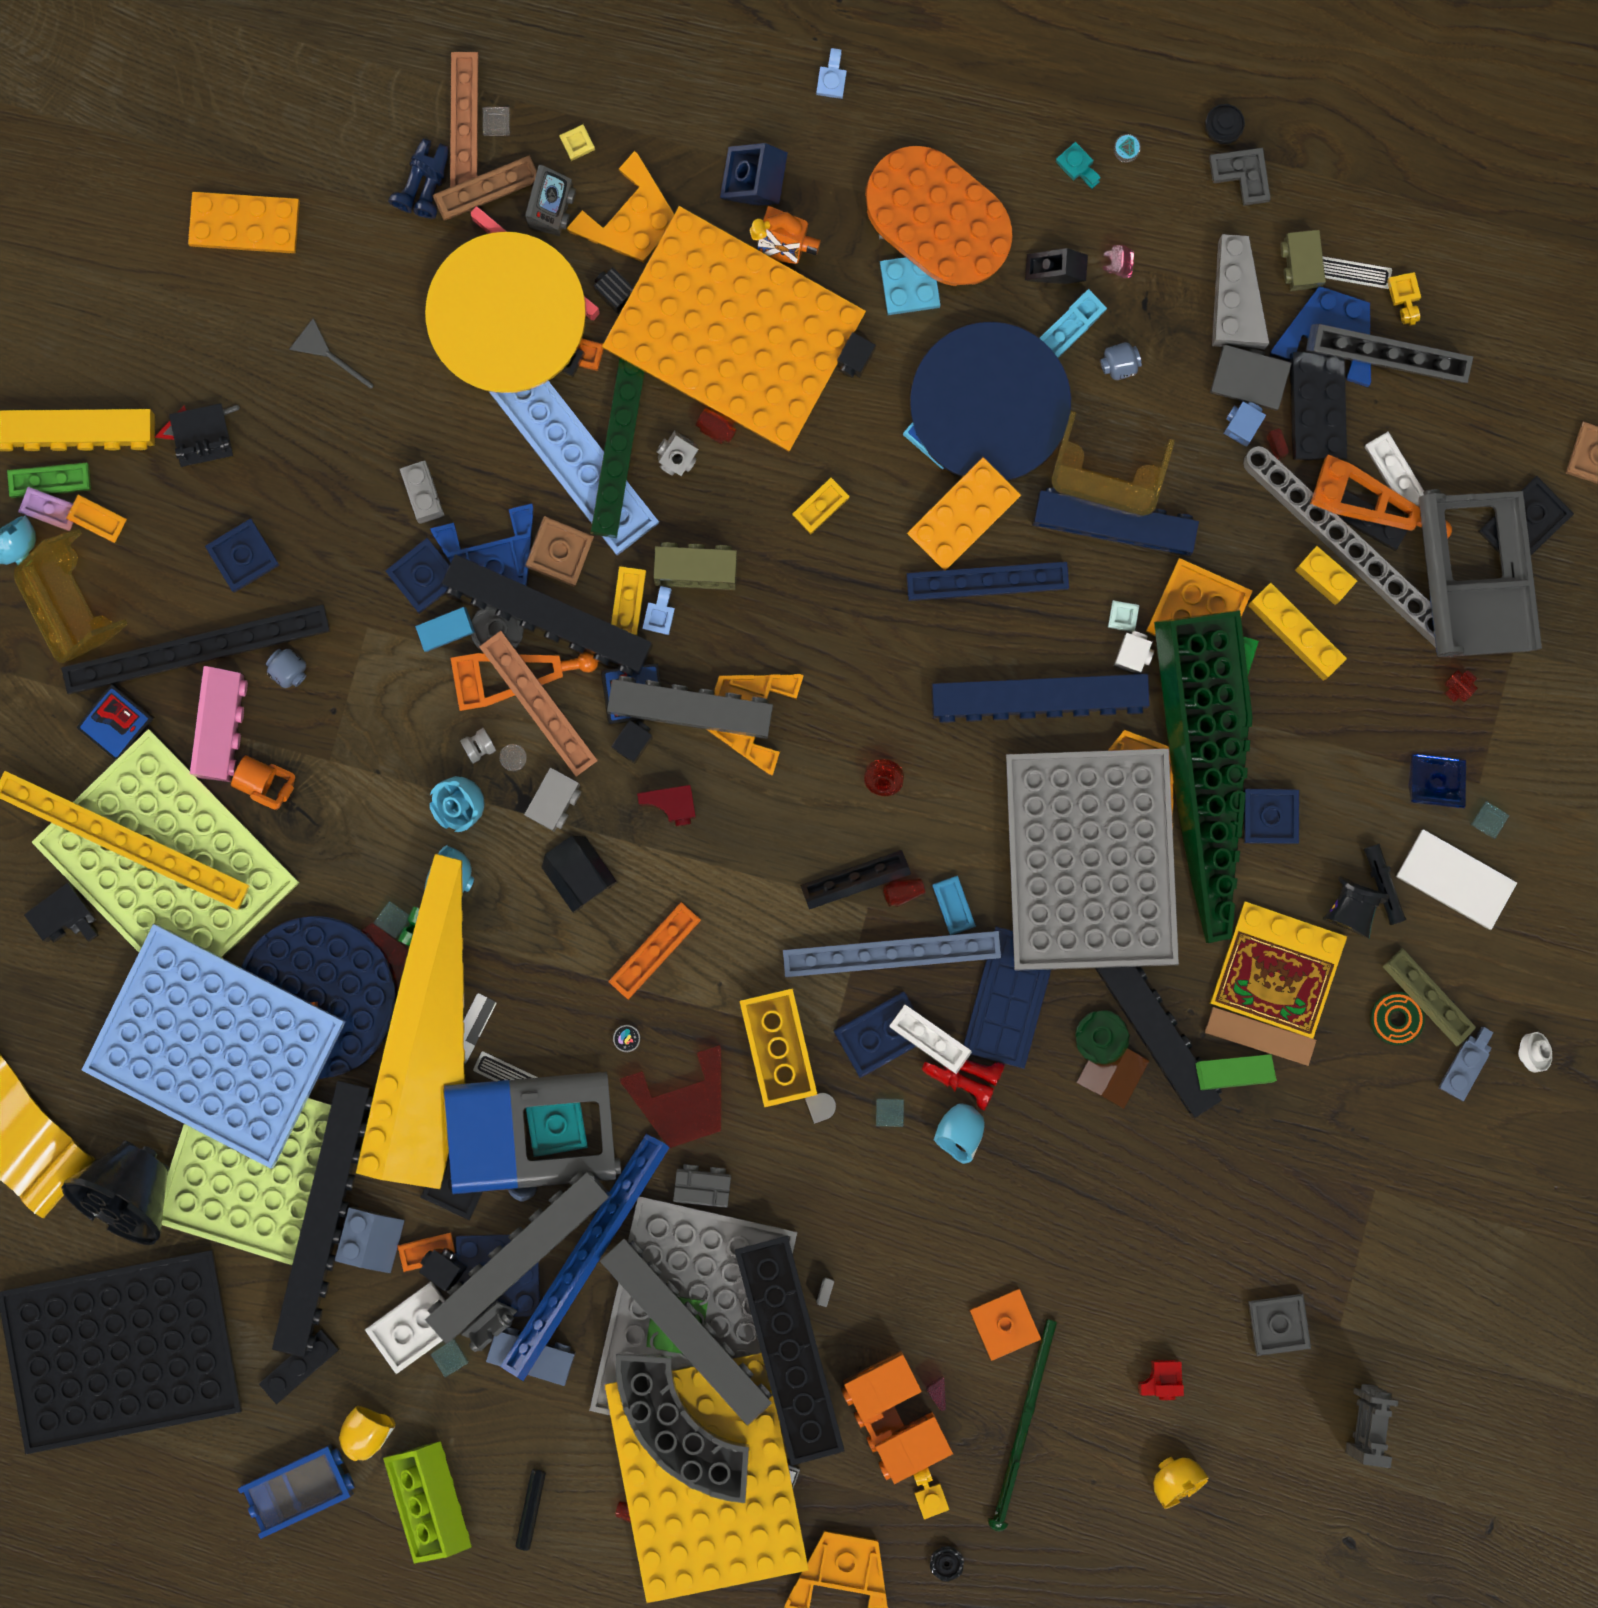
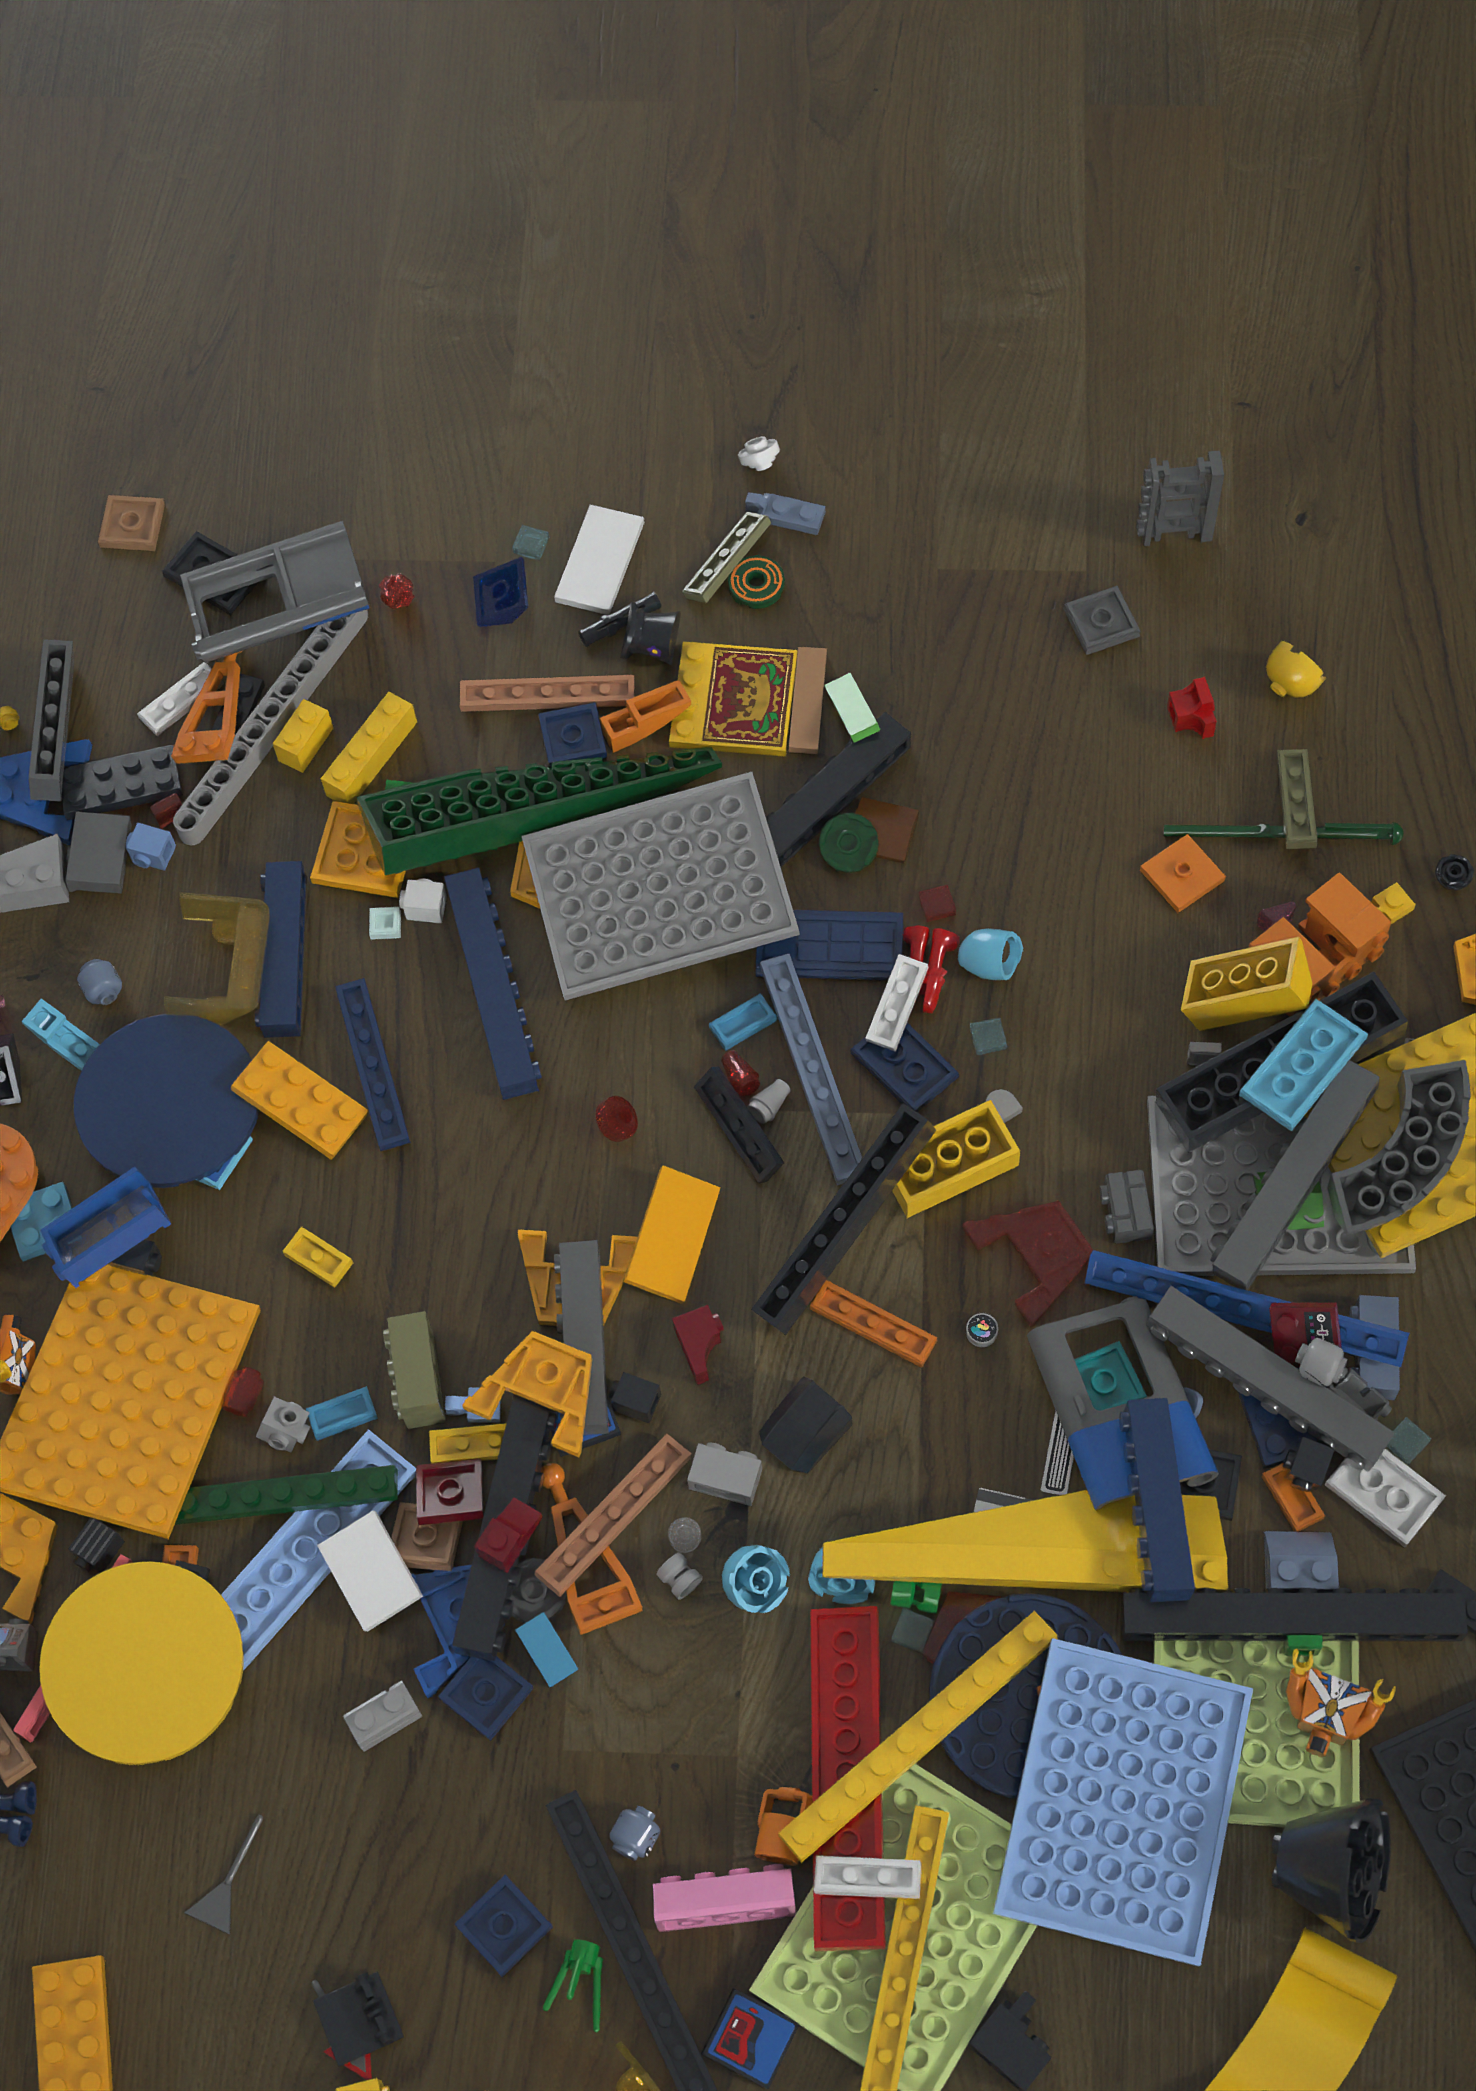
camera: 95 degrees left, 20 degrees down
none -> blue door [40,1167,171,1288]
none -> dark azure tile [306,1386,378,1441]
none -> white tile [317,1510,423,1632]
none -> plate [416,1458,484,1525]
none -> nougat plate [460,675,635,712]
none -> light orange wing [462,1331,593,1457]
none -> dark red arch [475,1497,543,1573]
none -> green plant [543,1939,604,2032]
none -> orange slope [600,680,692,753]
none -> light orange tile [623,1165,721,1304]
none -> light grey cone [747,1079,791,1124]
none -> black brick [751,1103,936,1335]
none -> yellow plate [778,1611,1058,1863]
none -> red plate [811,1606,886,1951]
none -> white tile [814,1856,922,1899]
none -> clear red tile [919,884,956,922]
none -> dark blue brick [1119,1398,1195,1602]
none -> yellow slope [1181,937,1313,1031]
none -> medium azure tile [1239,999,1368,1131]
none -> dark red plate [1269,1302,1342,1368]
none -> olive tile [1277,749,1317,849]
none -> green tile [1283,1635,1323,1656]
none -> torso [1286,1649,1396,1757]
none -> light grey head [1295,1338,1347,1387]

